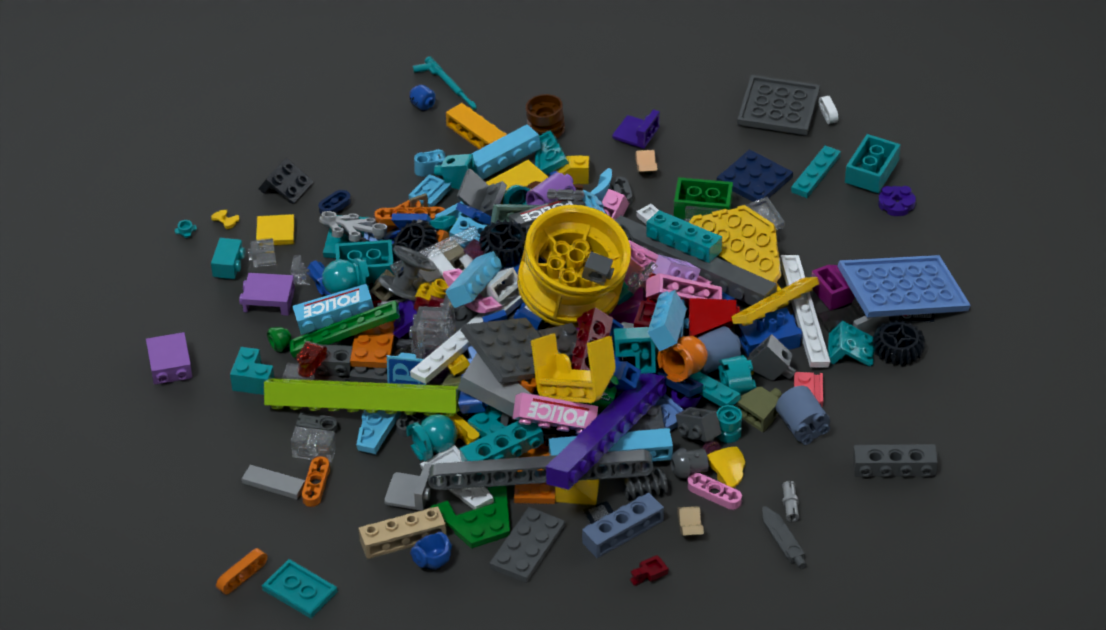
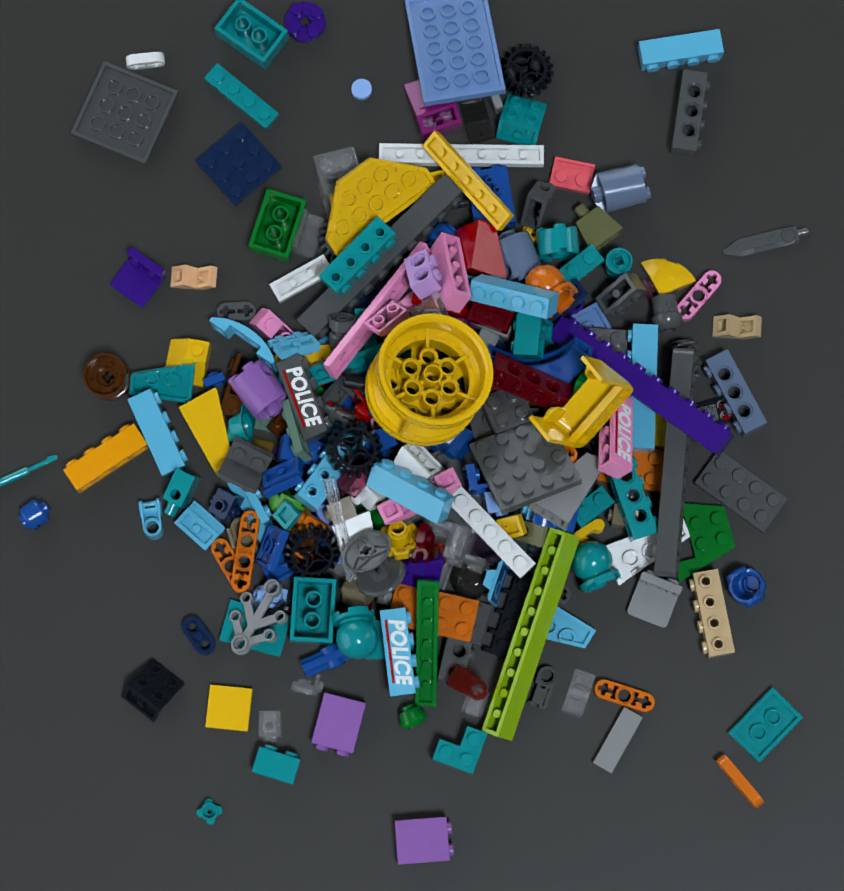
camera: 80 degrees left, 35 degrees up
yellow piece [211,210,239,229] -> none
flat silver axle [547,189,584,200] -> none
dark grey brick [582,252,614,286] -> none
dark red plate [630,555,669,586] -> none
light grey pin [782,481,799,522] -> none
none -> dark blue brick [208,488,244,522]
none -> light blue tile [351,79,372,100]
none -> medium azure brick [637,29,724,72]

